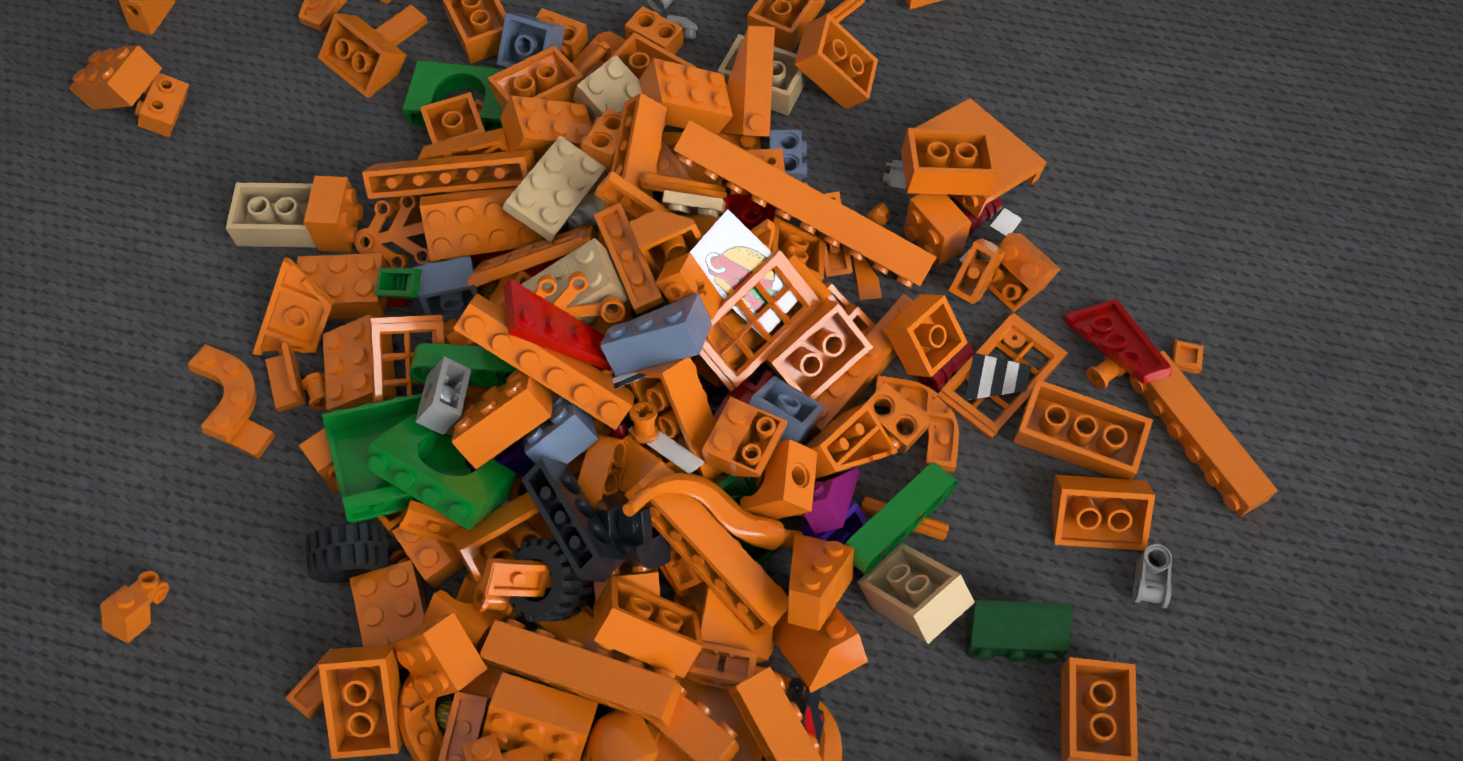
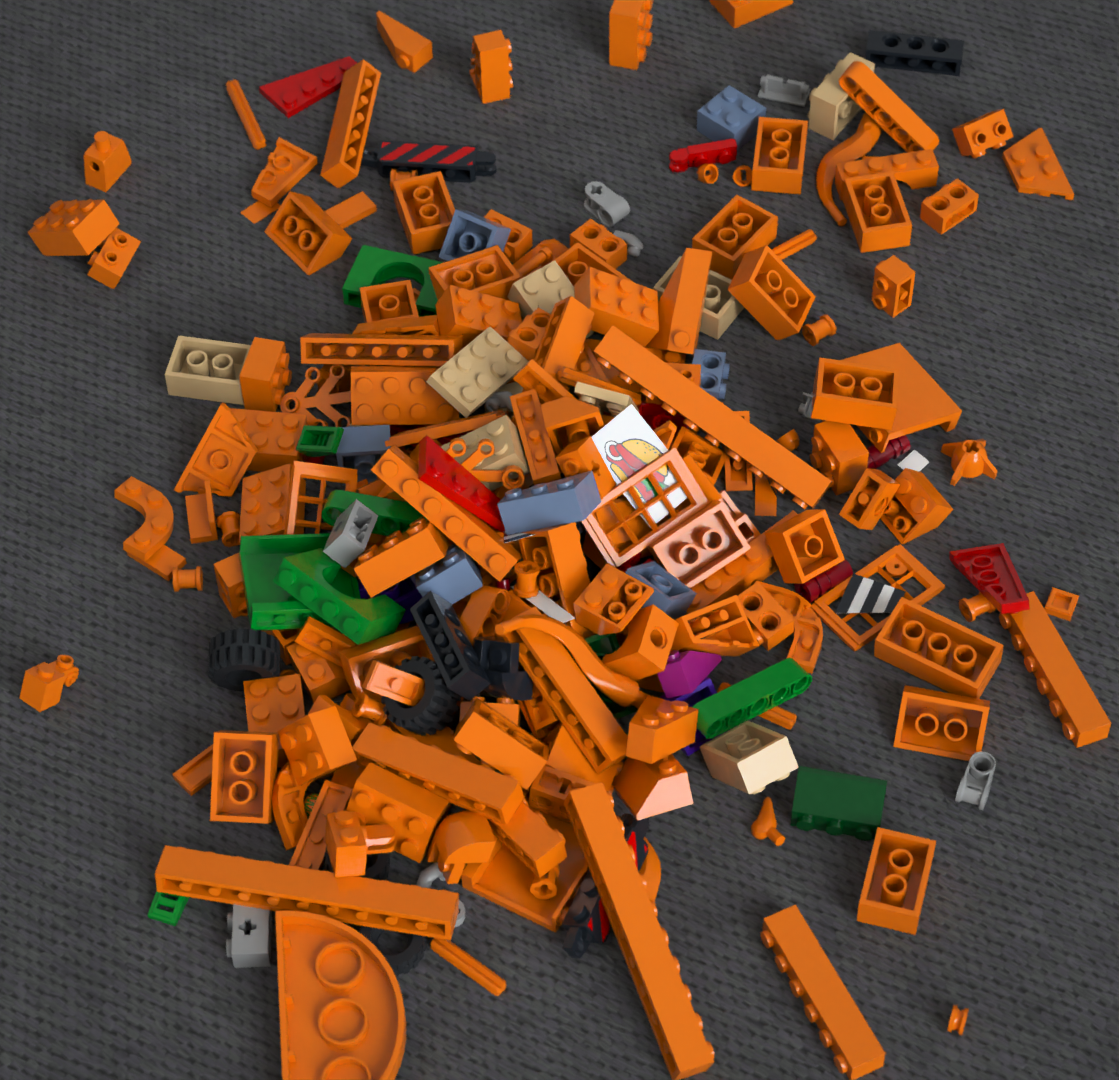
camera: 10 degrees right, 10 degrees down
none -> orange bush [172,566,203,592]
none -> orange sticker [240,201,281,224]
none -> orange animal [751,797,785,846]
none -> orange bush [802,314,836,346]
none -> orange brick [871,255,916,318]
none -> orange piece [941,439,998,486]

